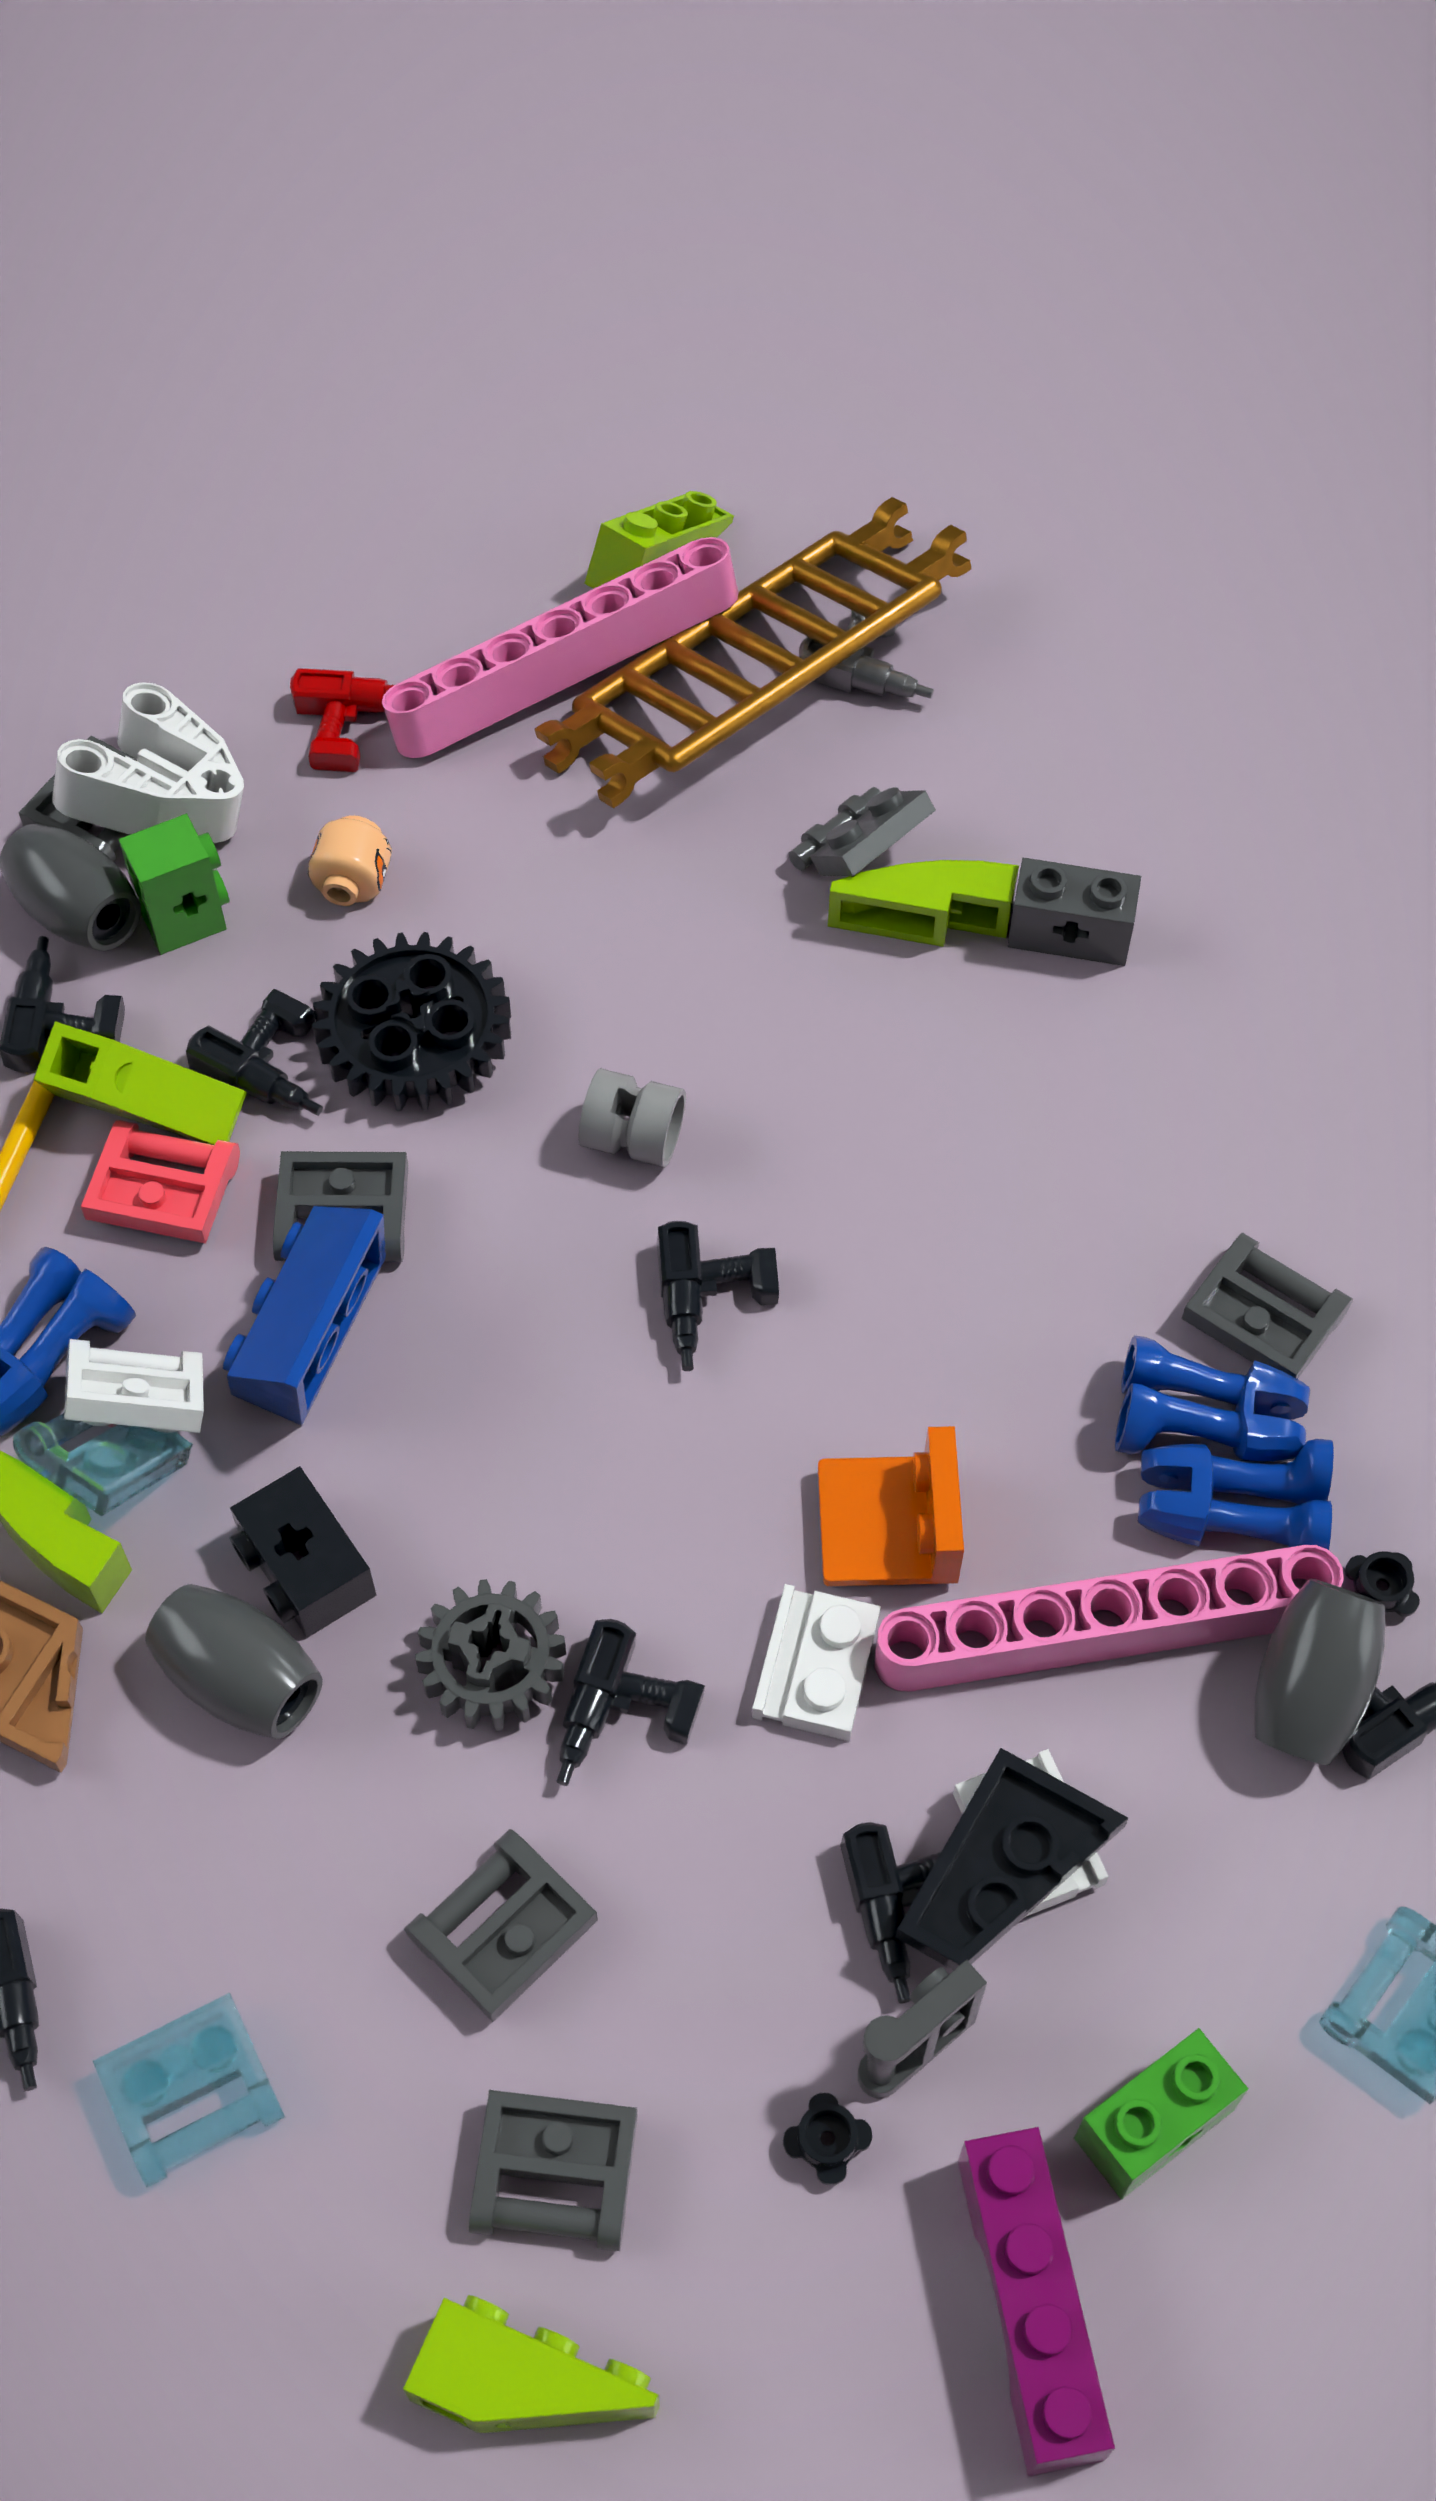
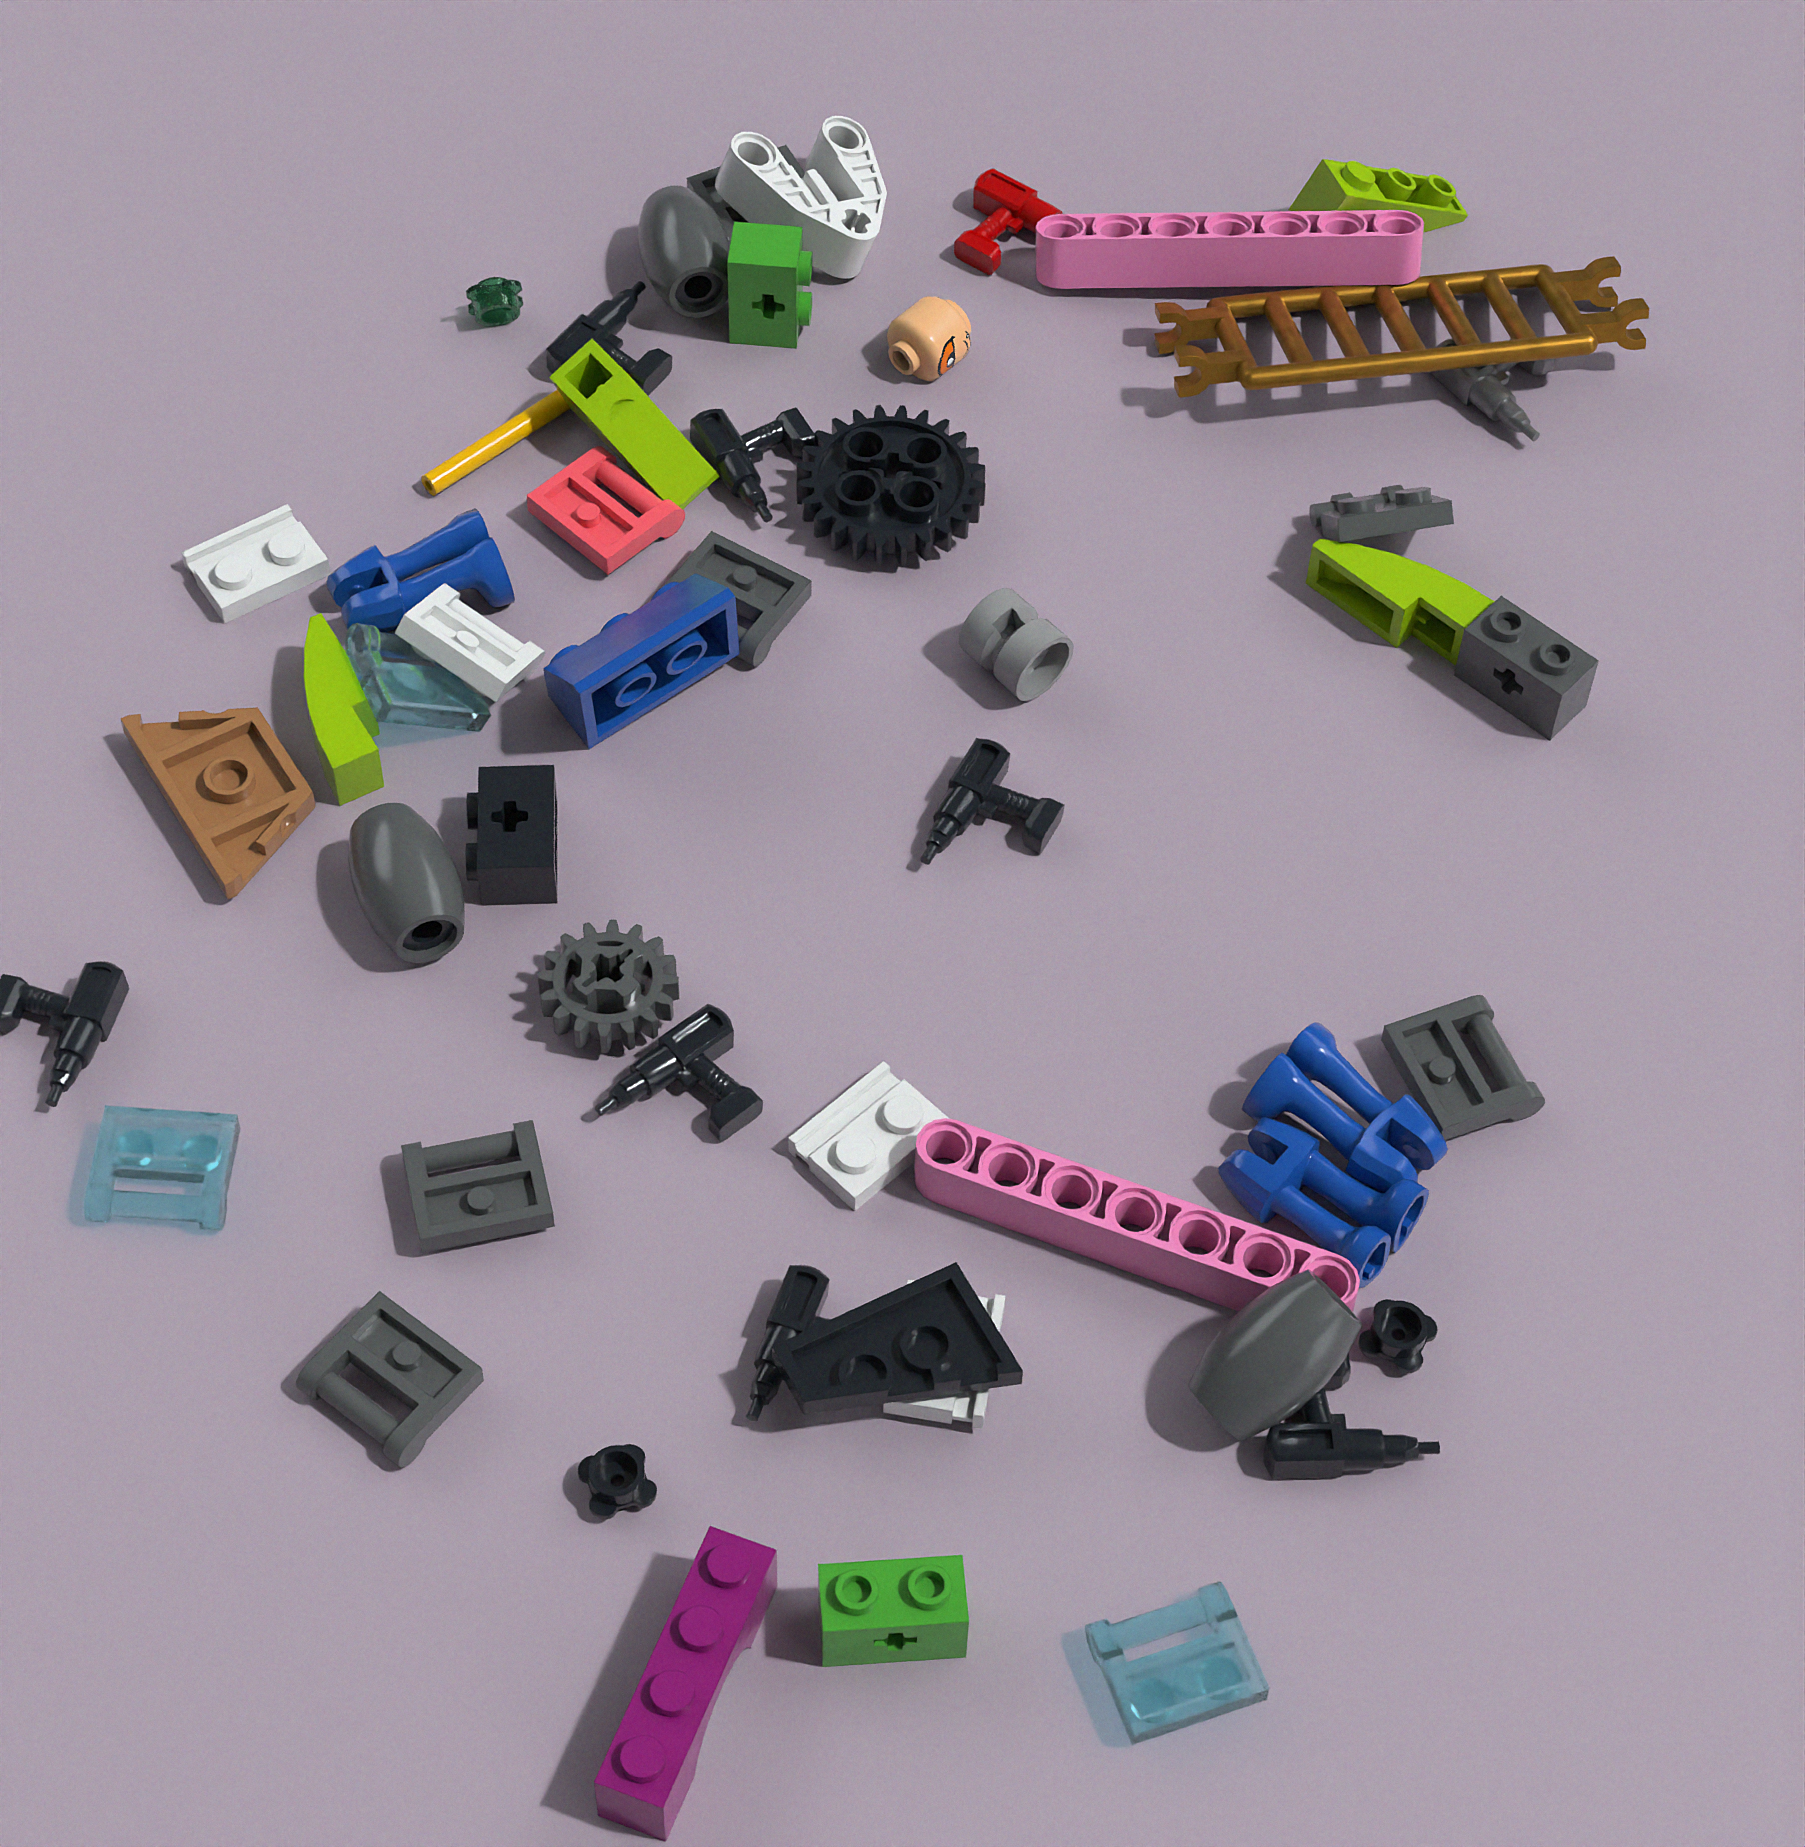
camera: 30 degrees right, 5 degrees down
lime slope [403,2295,660,2433] -> none
orange bracket [818,1426,964,1586] -> none
dark grey plate [857,1960,987,2098] -> none

